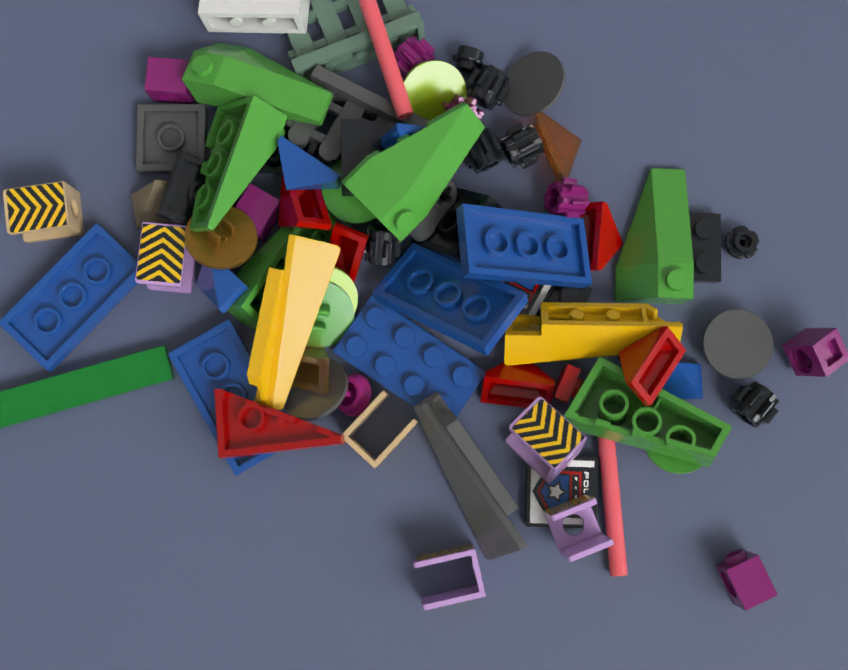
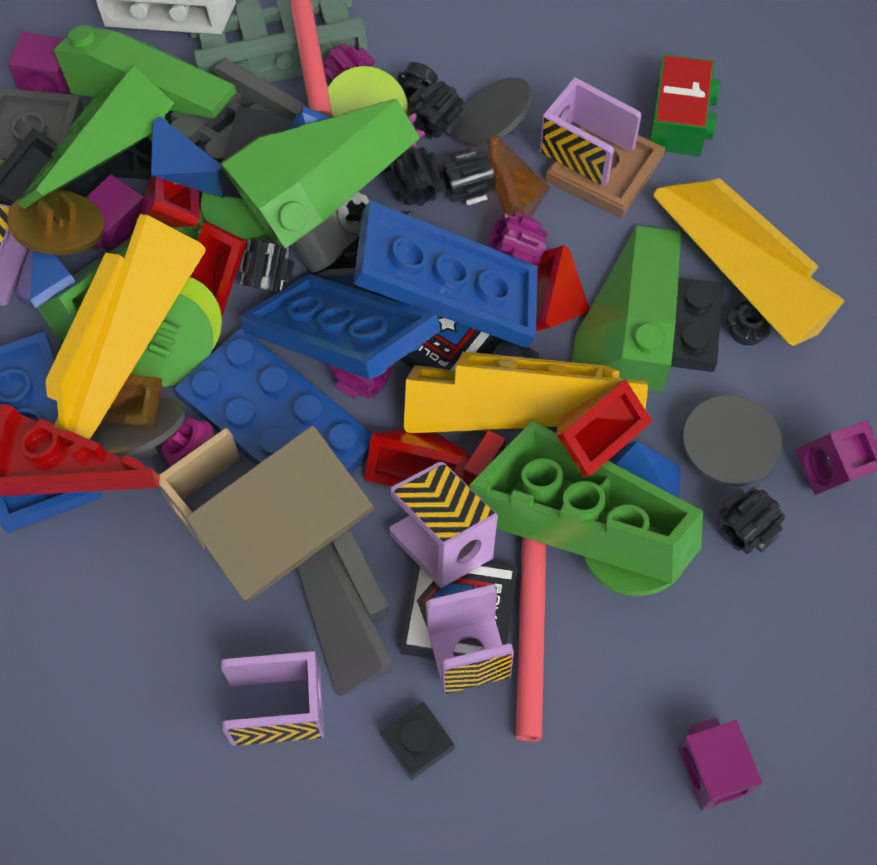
camera: 10 degrees right, 20 degrees down
none -> dark tan tile [185,425,375,603]
none -> black plate [380,701,455,780]
none -> lavender piece [540,77,642,186]
none -> medium nougat tile [545,125,666,219]
none -> brick [650,54,721,156]
none -> yellow wedge [653,178,844,346]

